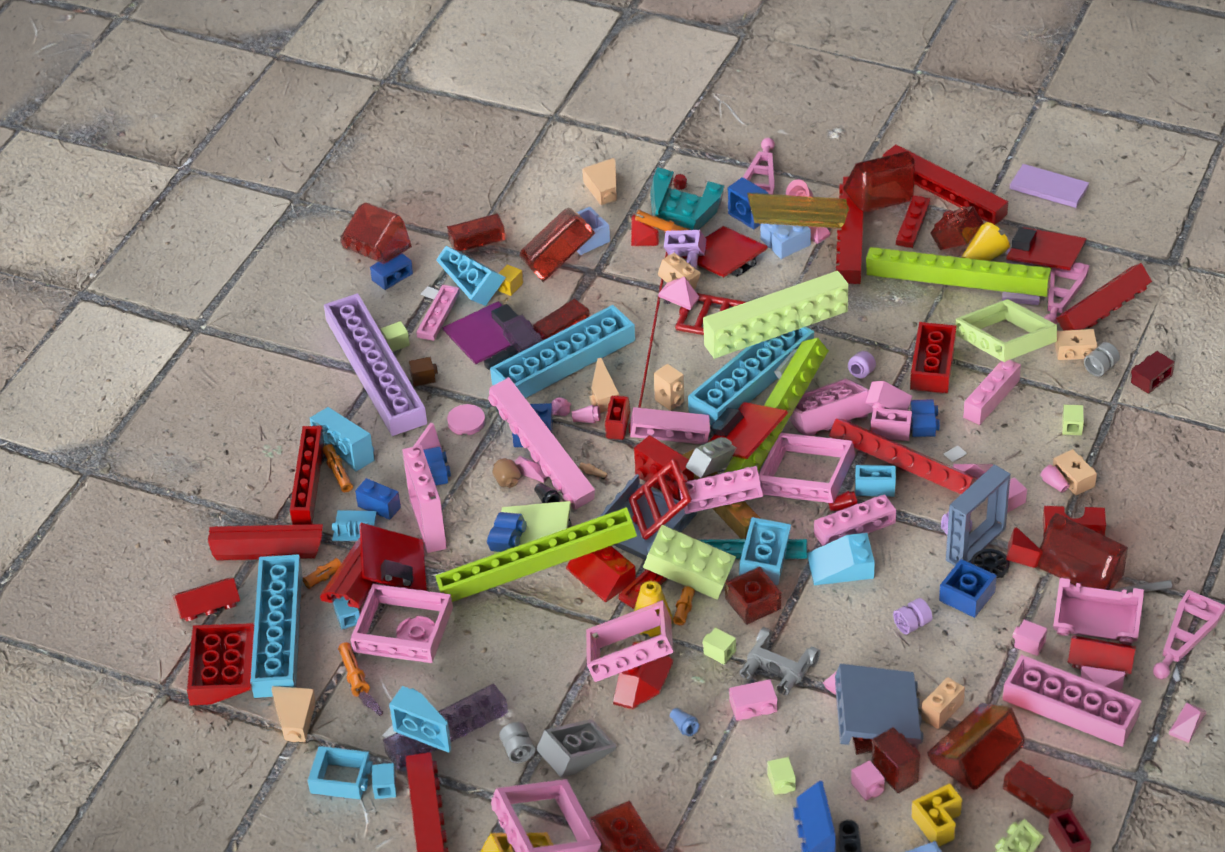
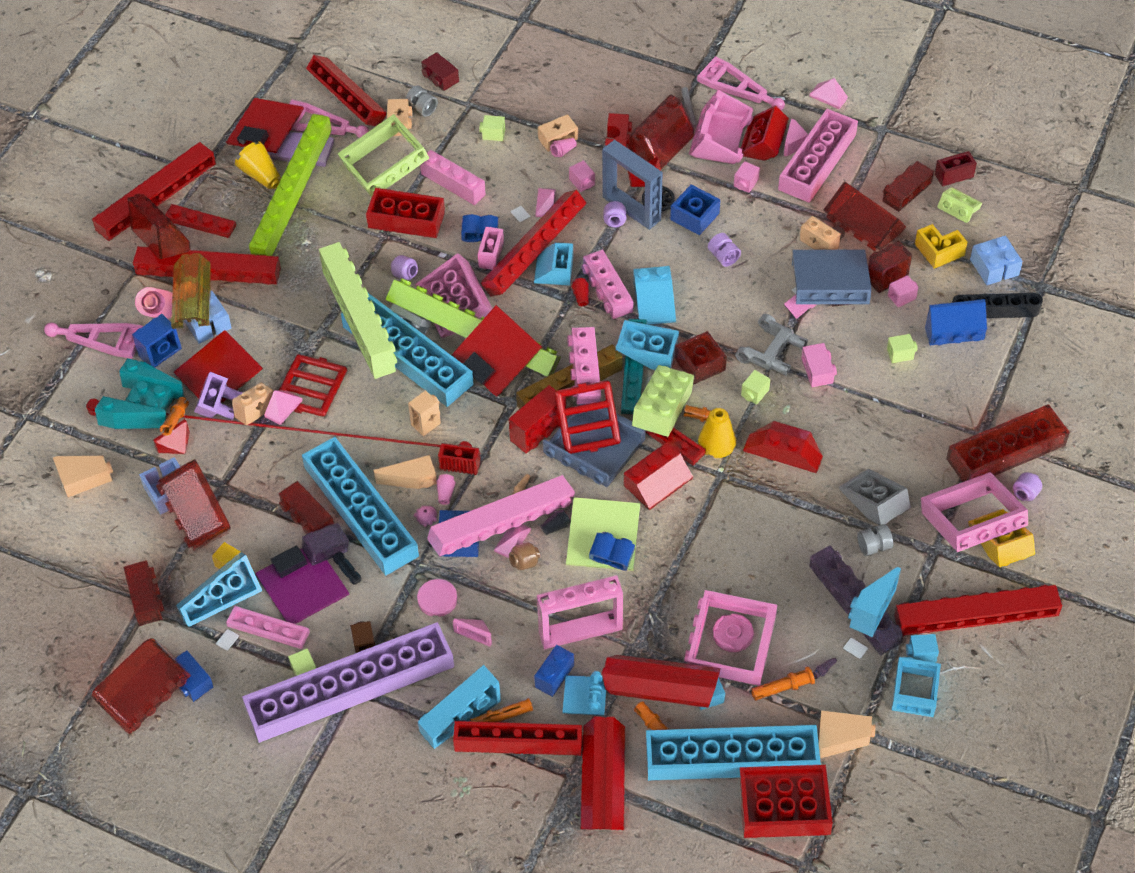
camera: 90 degrees left, 10 degrees up
red slope [172,577,240,621] -> none
red piece [360,523,427,591] -> none
blue brick [423,446,451,486] -> none
lime brick [435,507,637,602] -> none
bright pink window [586,600,674,682] -> none
bright pink brick [630,407,710,444] -> none
medium blue cone [670,708,699,736] -> none
light grey brick [686,437,736,478] -> none
bright pink window [759,433,855,503] -> none
bright pink brick [865,381,912,411] -> none
clear red brick [930,206,984,250] -> none
lavender tile [1010,164,1089,208] -> none

